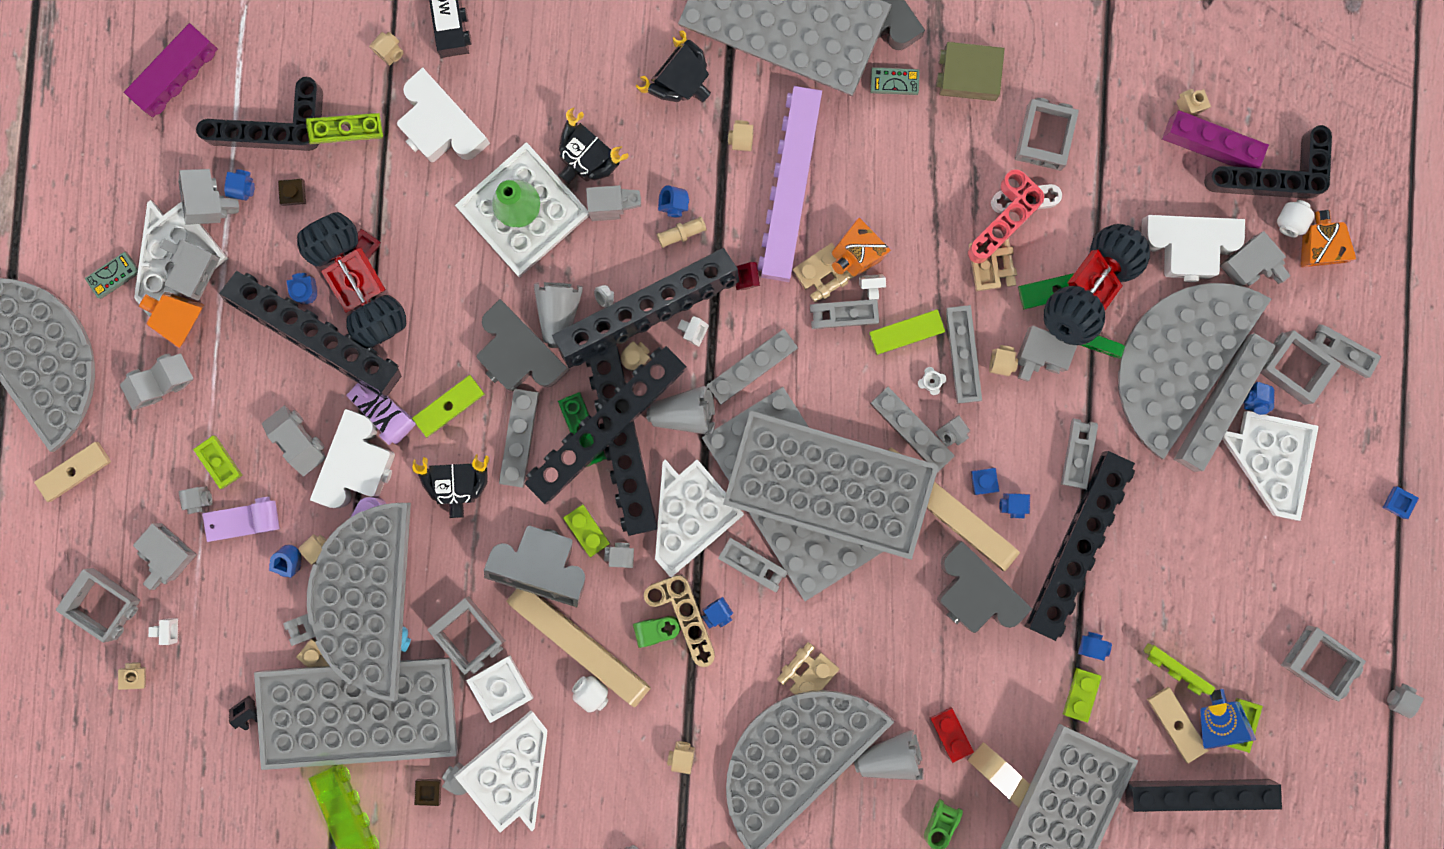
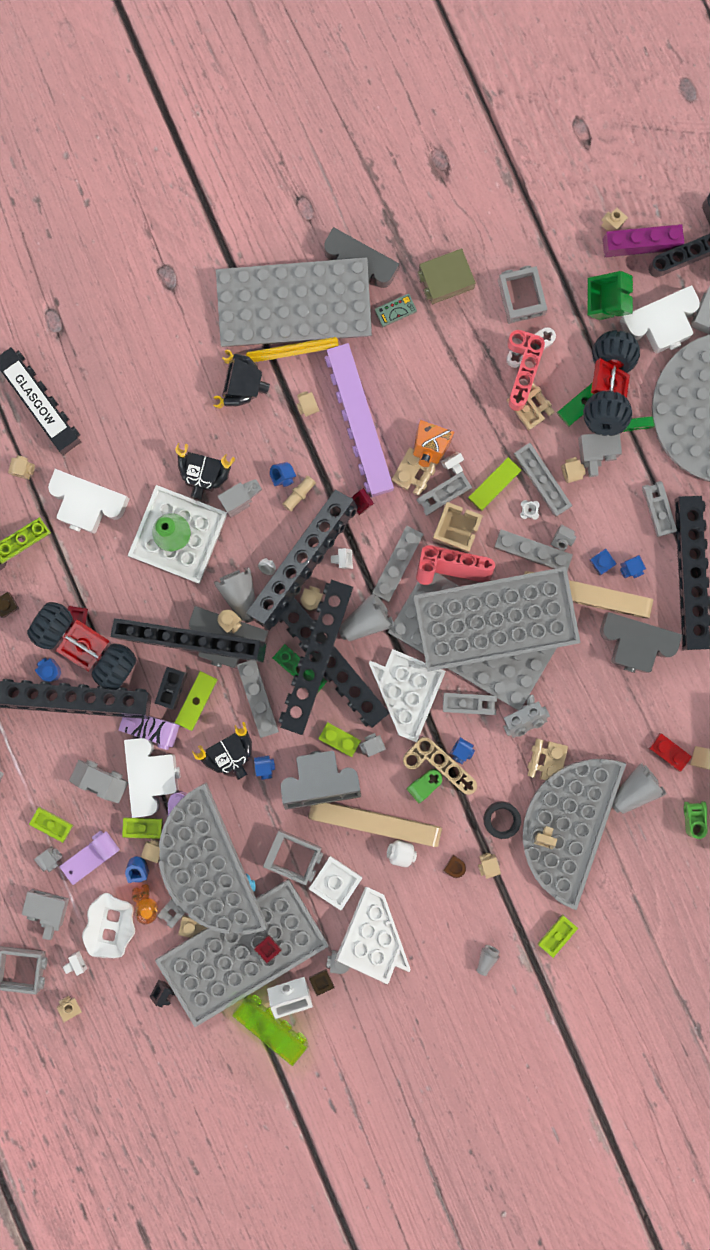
camera: 30 degrees left, 0 degrees up
none -> white piece [82,893,135,958]
none -> black brick [110,618,267,663]
none -> lime plate [122,817,163,839]
none -> clear orange piece [132,884,158,925]
none -> black brick [154,667,188,710]
none -> tan plate [218,610,242,634]
none -> yellow axle [246,337,339,362]
none -> blue plate [254,755,275,780]
none -> dark red plate [254,935,282,963]
none -> white brick [267,977,313,1019]
none -> coral beam [416,545,495,585]
none -> tan piece [432,502,483,553]
none -> reddish brown tile [443,854,466,878]
none -> black tyre [483,801,521,839]
none -> light grey brick [503,695,550,738]
none -> tan tile [534,826,557,849]
none -> green piece [587,271,633,320]

